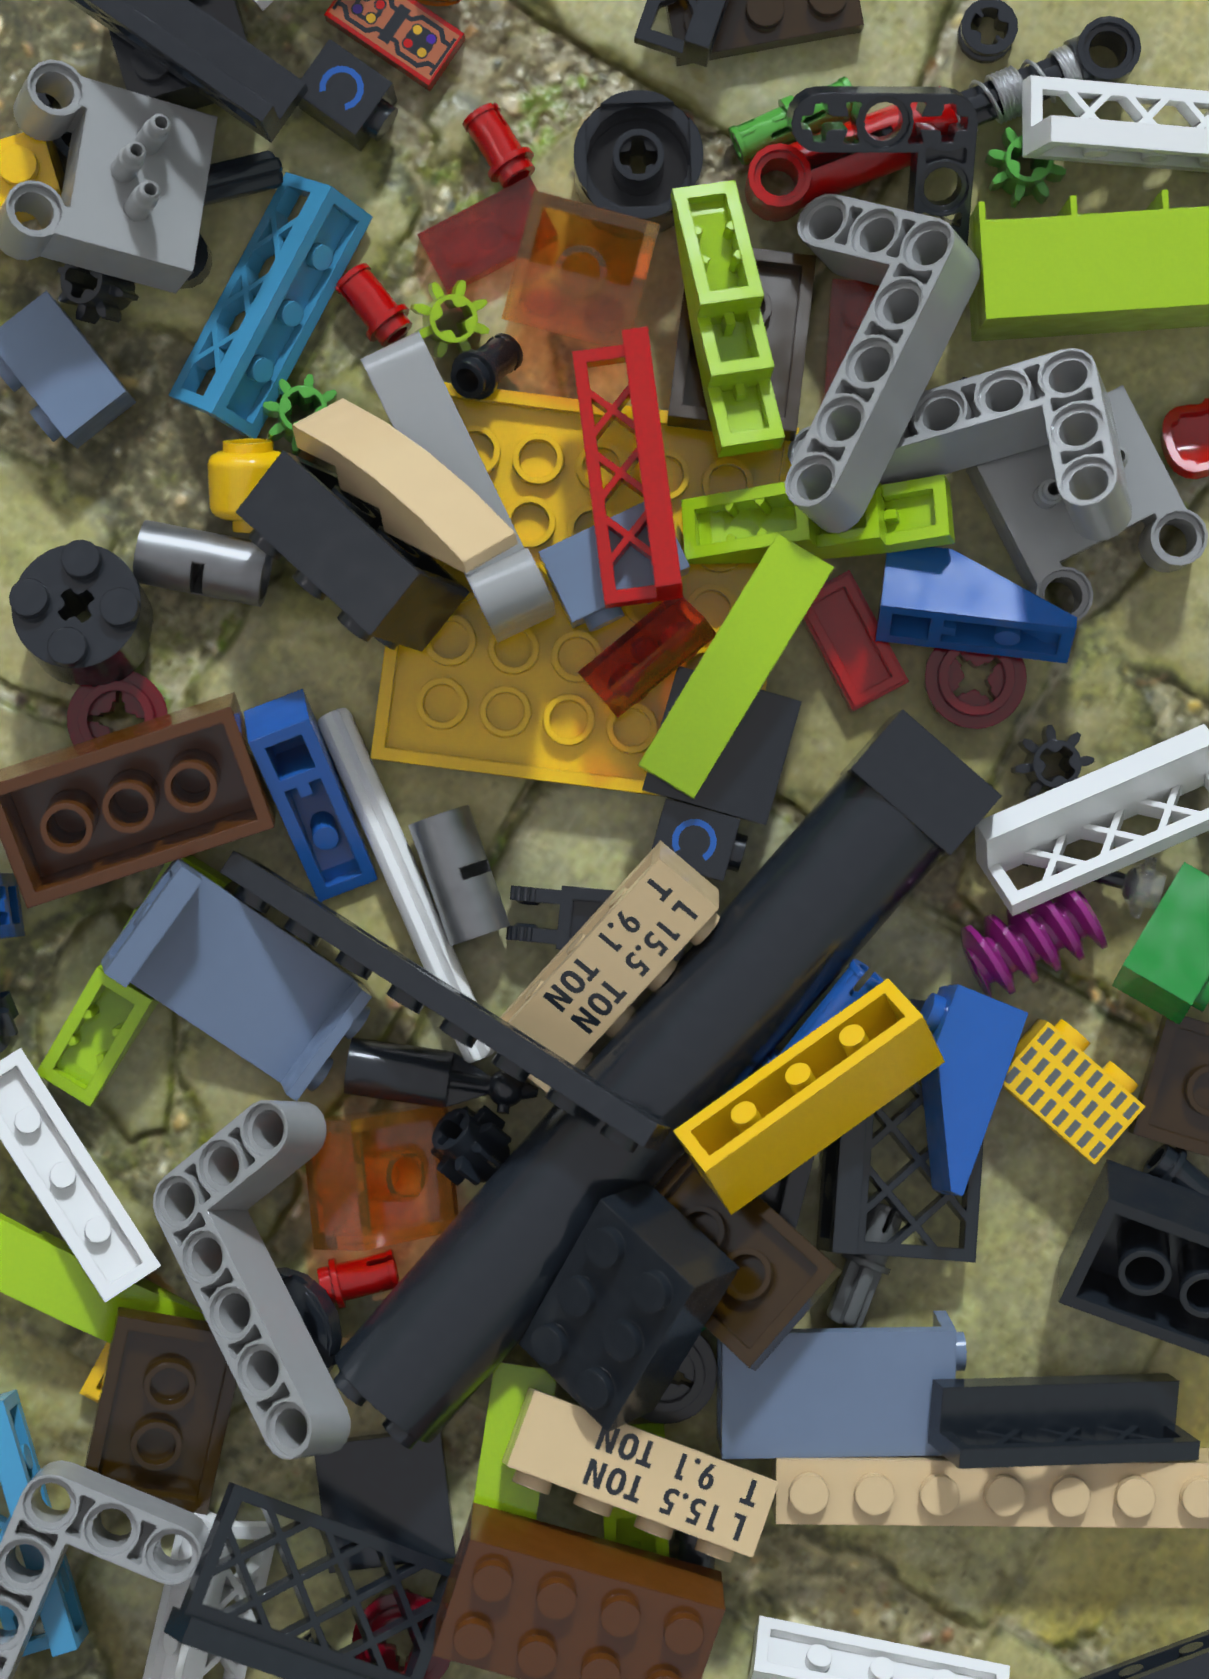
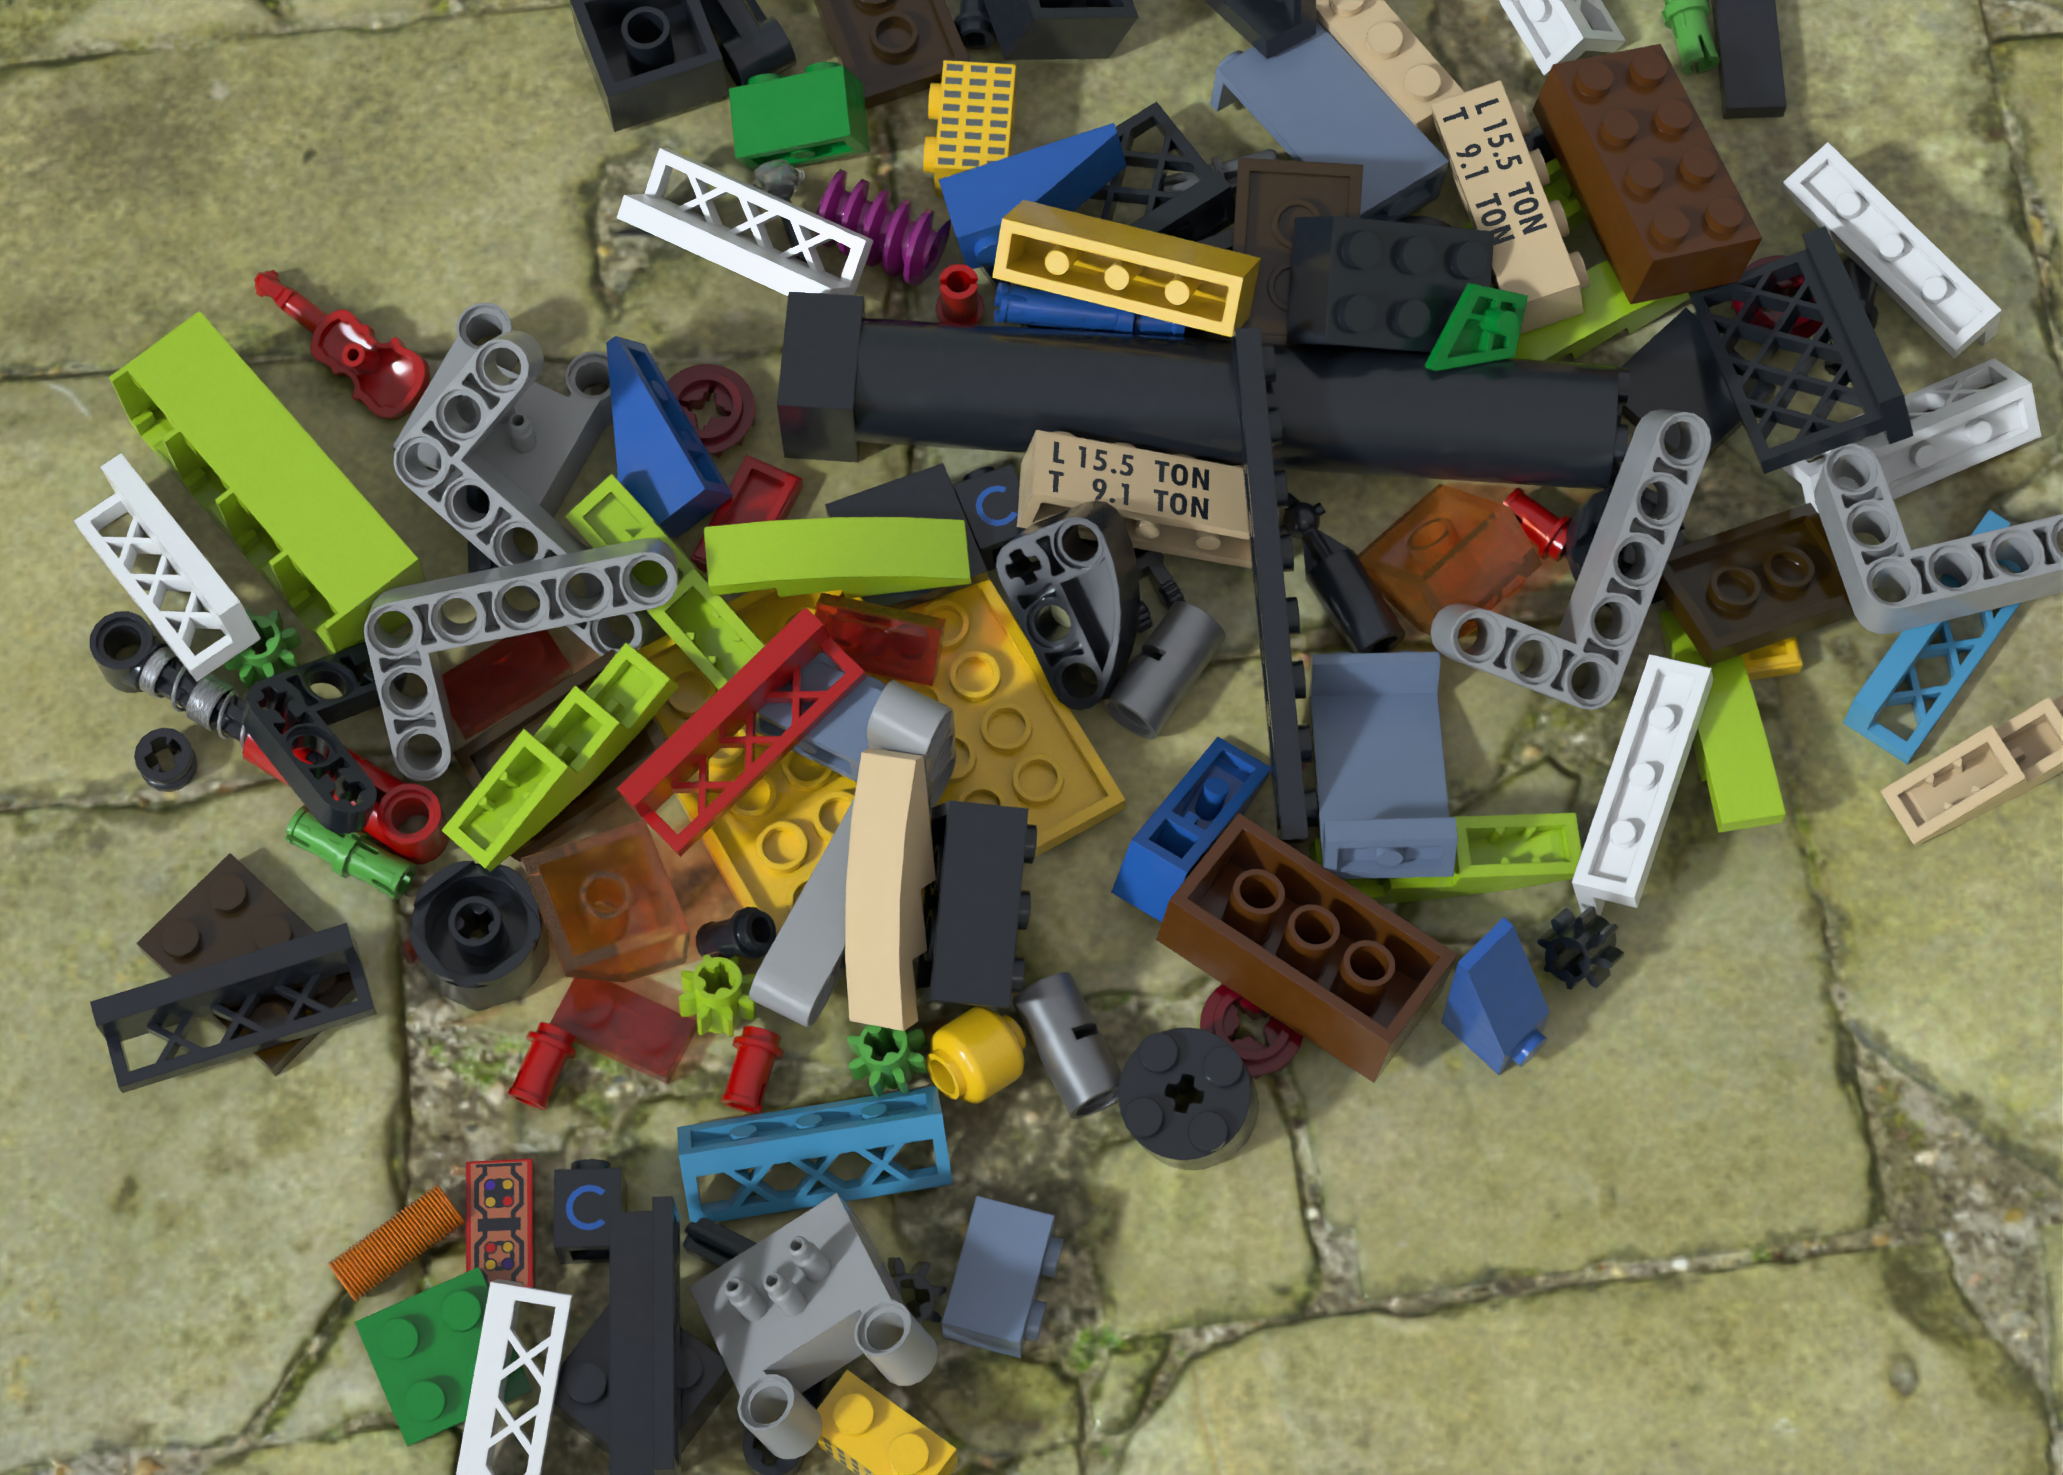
camera: 130 degrees left, 20 degrees down
white axle [318,708,495,1063] -> none
black gear [431,1105,512,1186] -> none
black gear [1011,725,1095,798] -> none
none -> red pin [935,264,984,325]
none -> black beam [996,500,1140,710]
none -> green piece [1425,283,1528,371]

